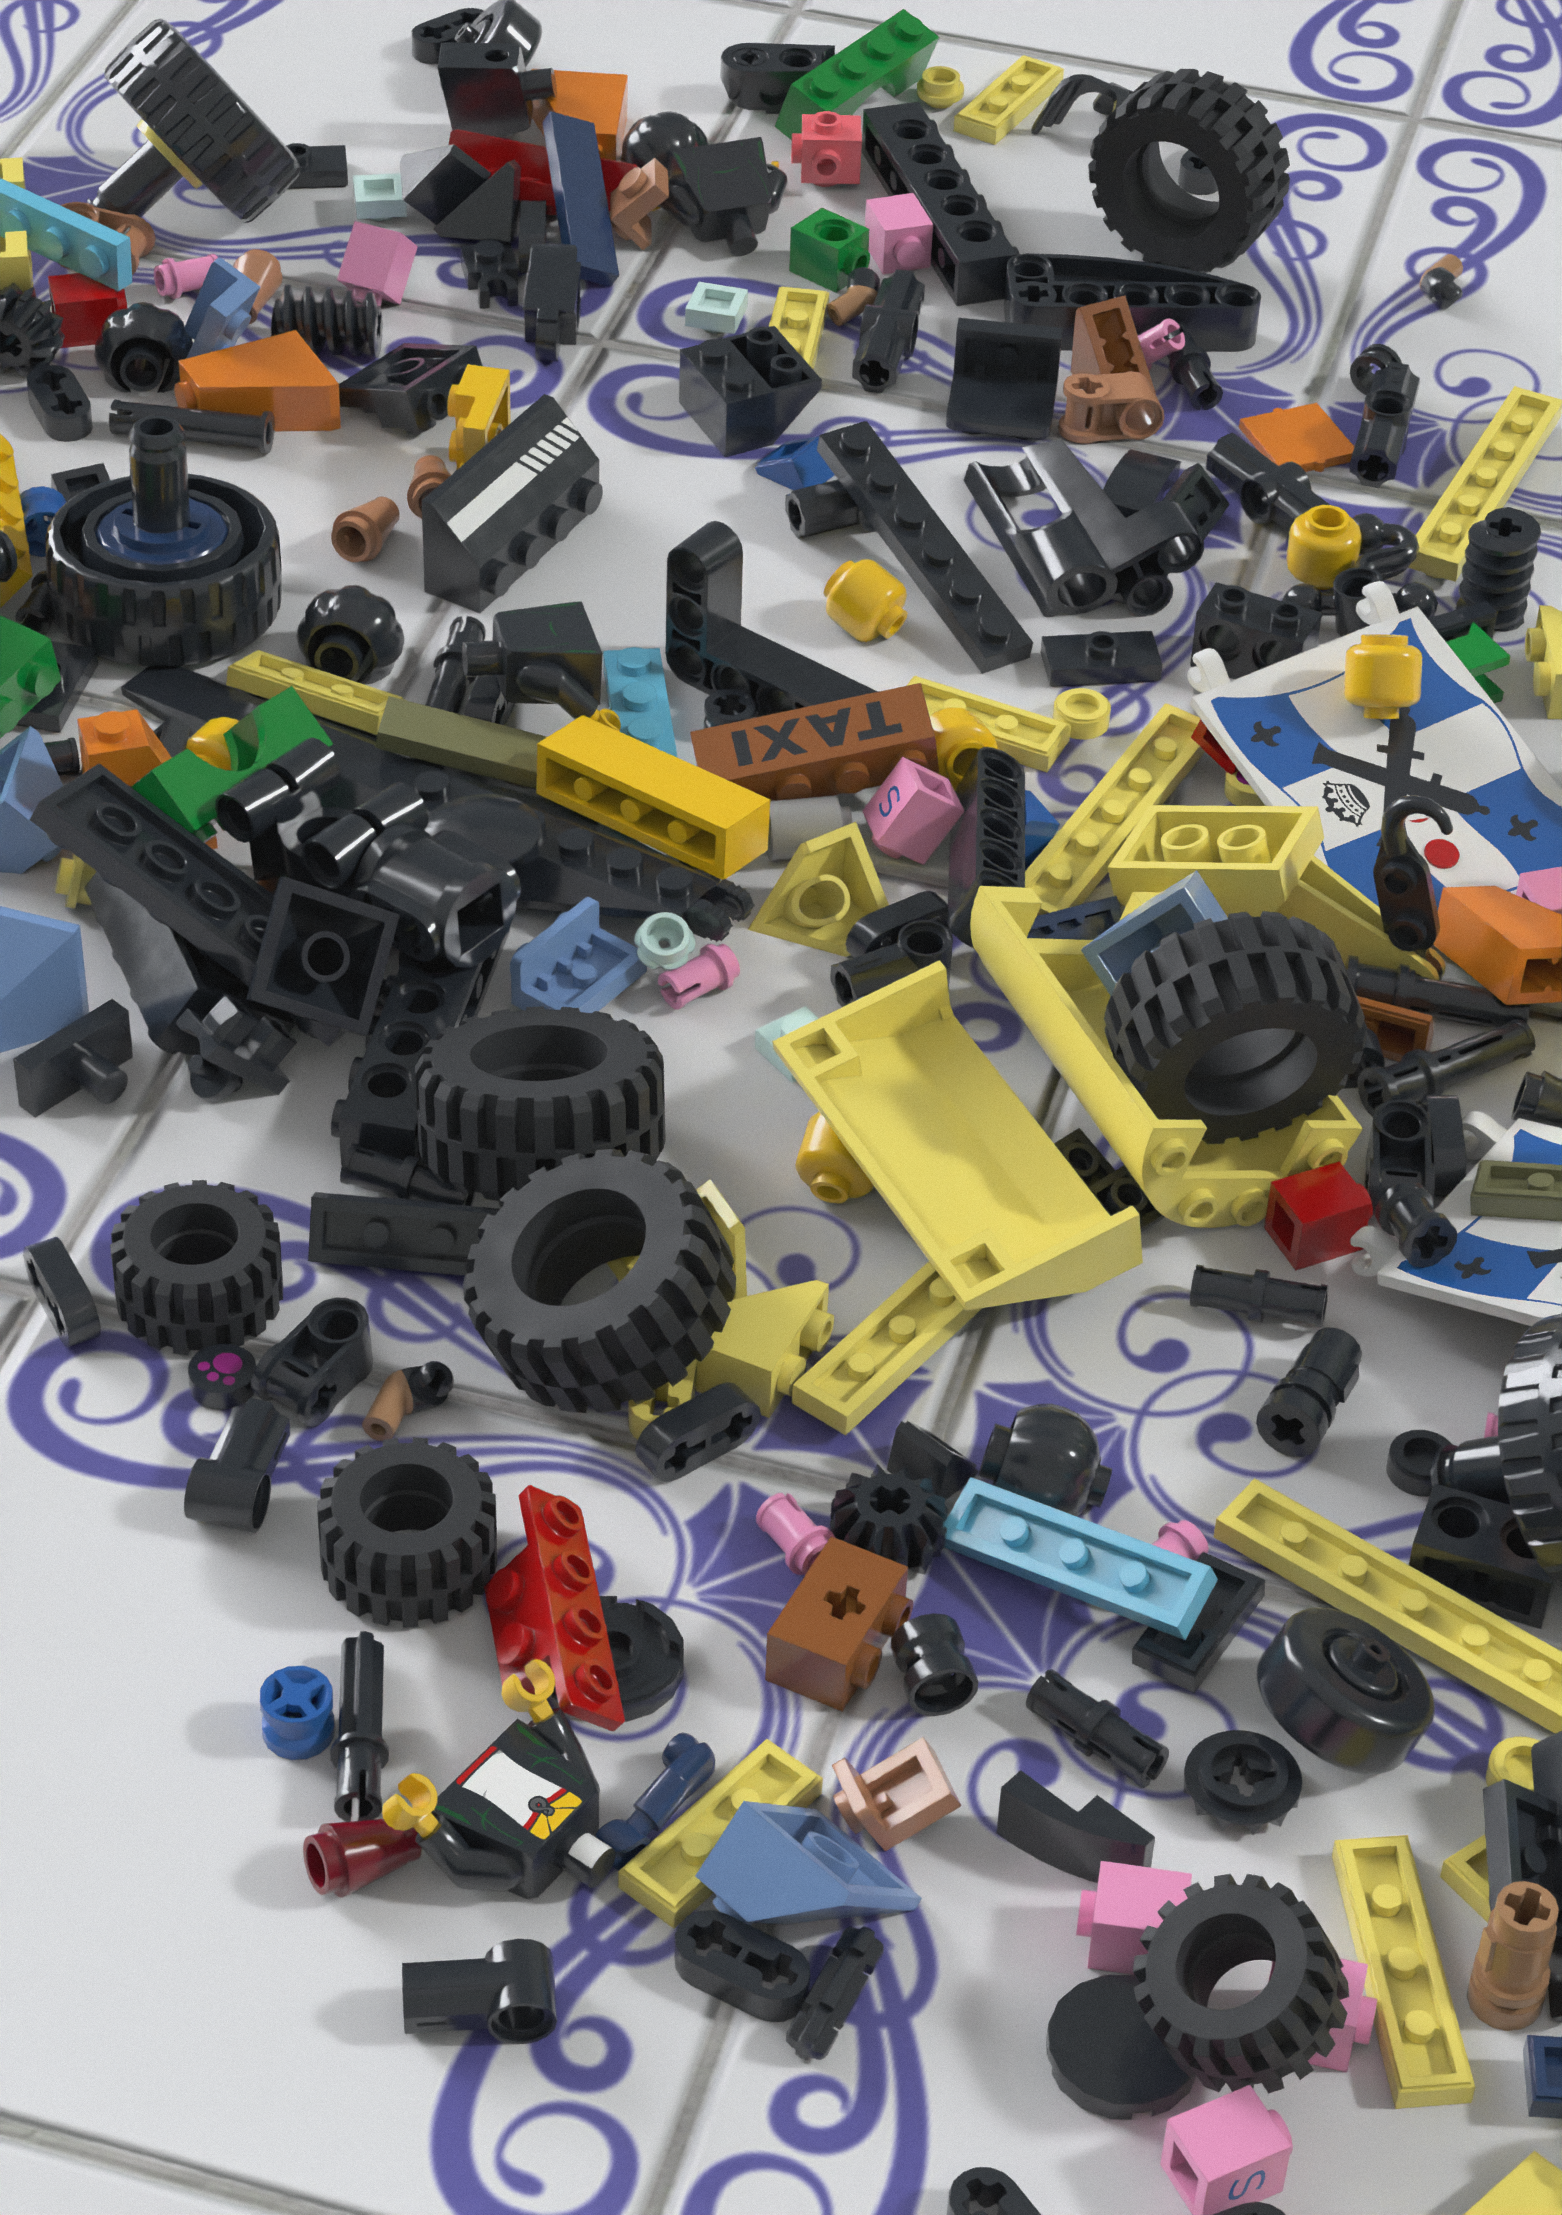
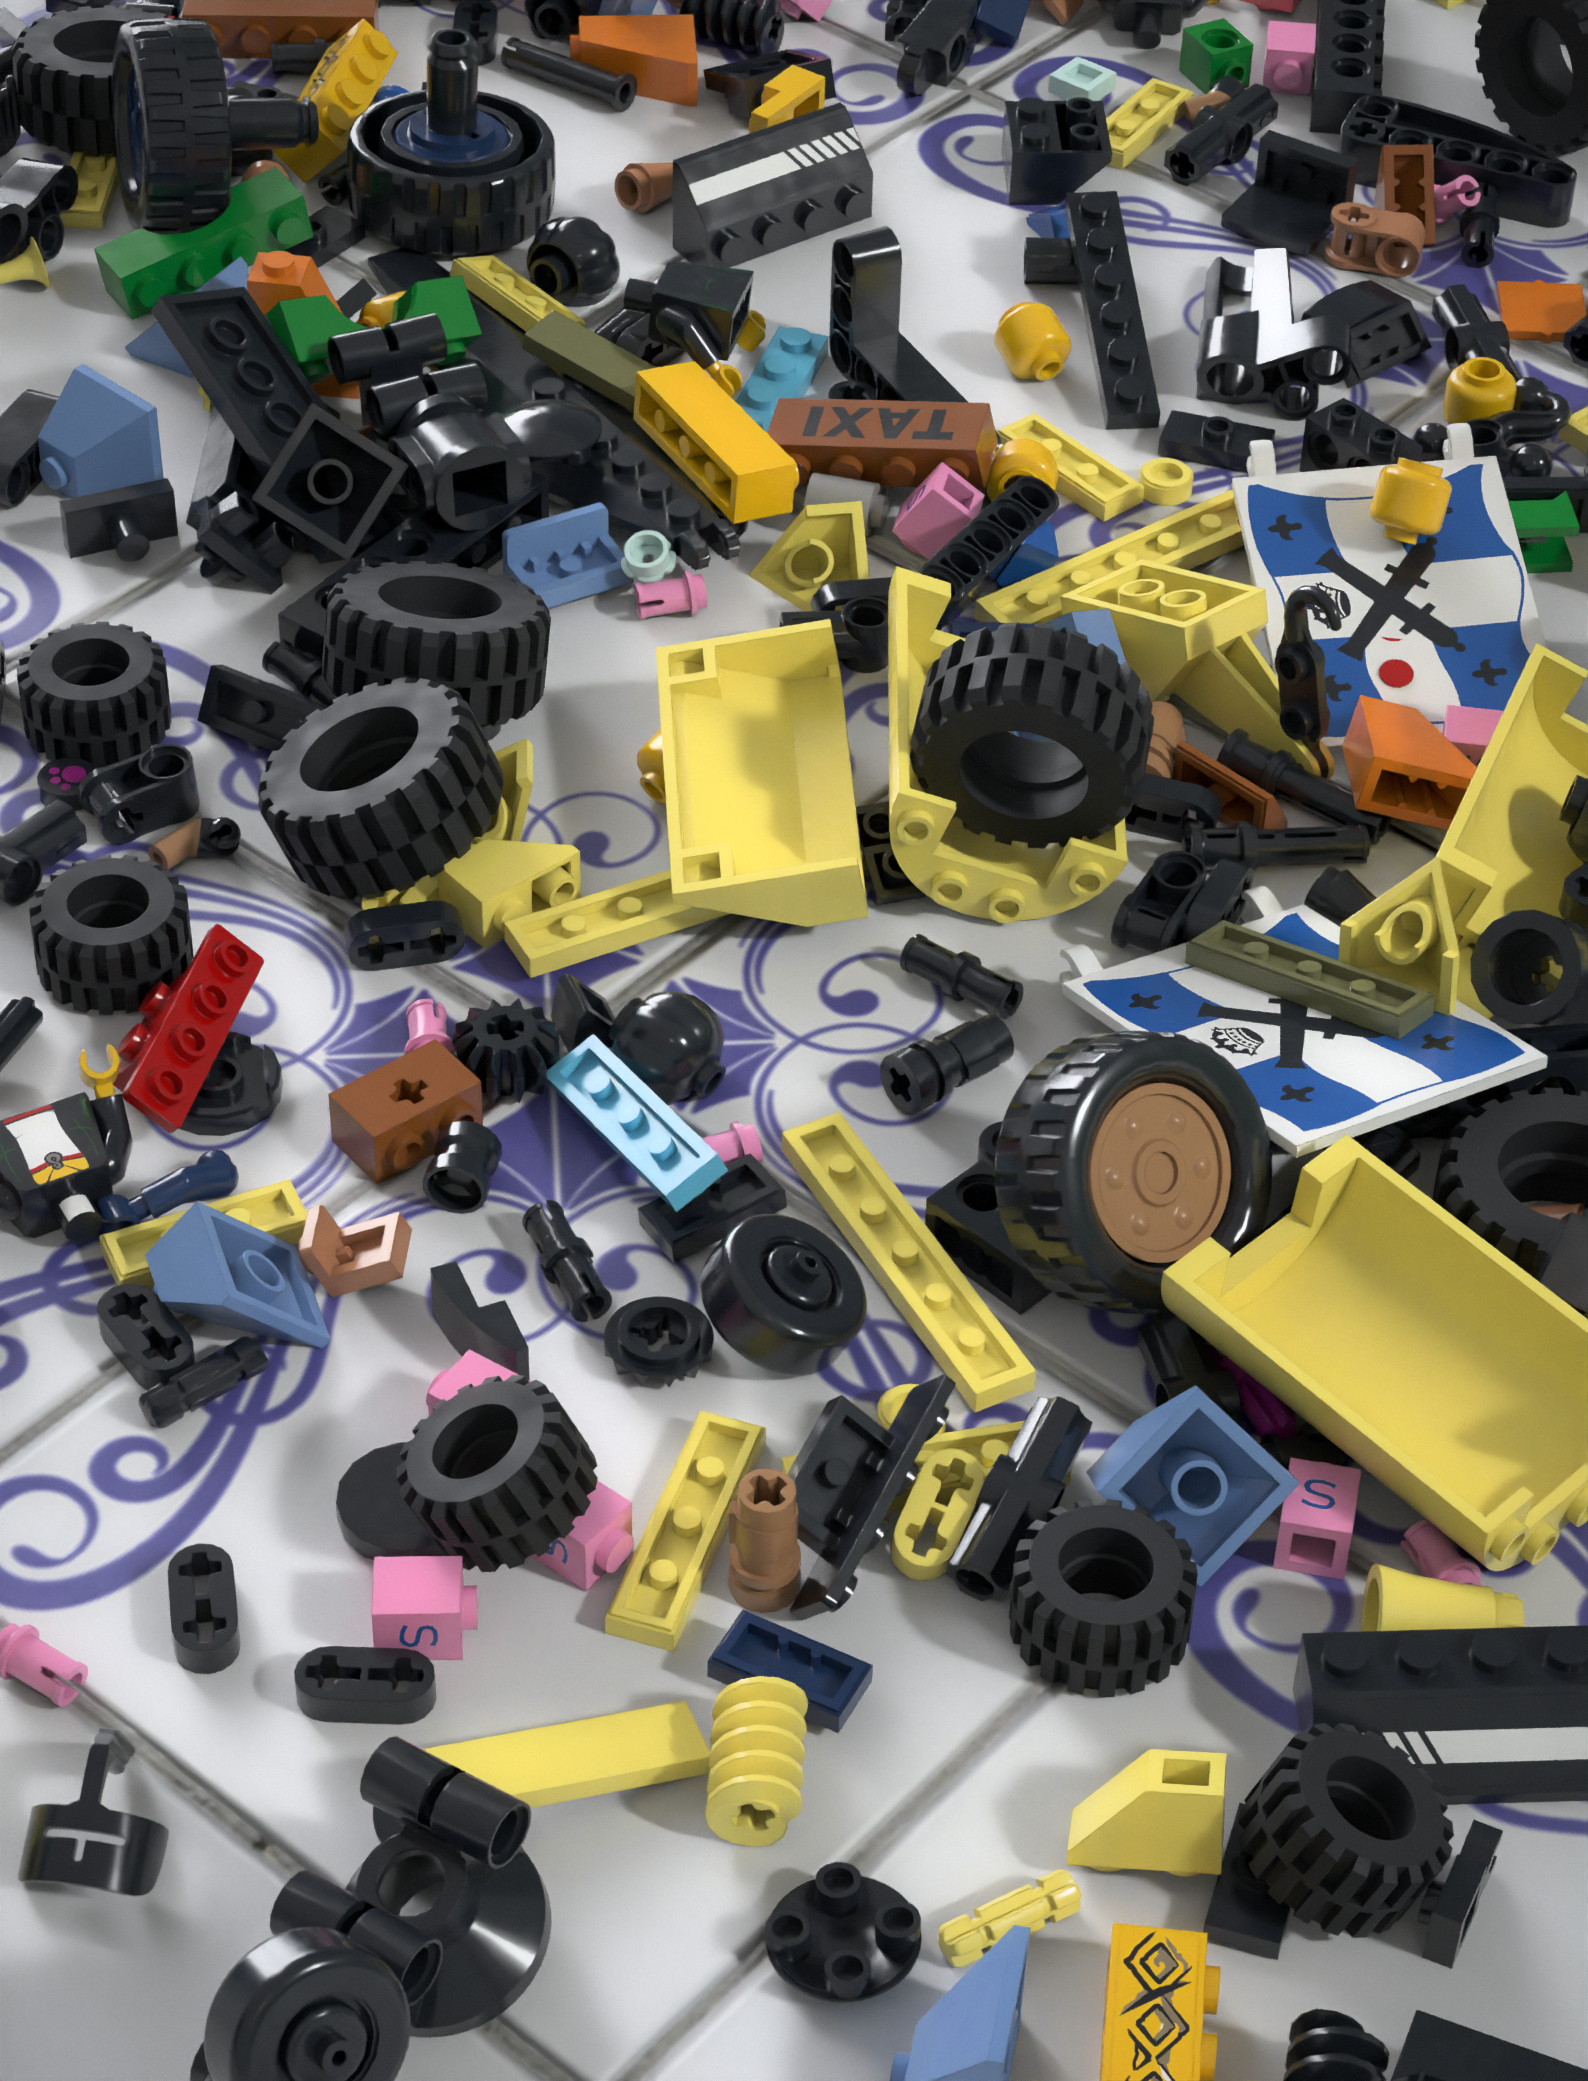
camera: 25 degrees right, 0 degrees up
red brick [1264,1161,1373,1271] -> none
black bush [1375,1181,1457,1268] -> none

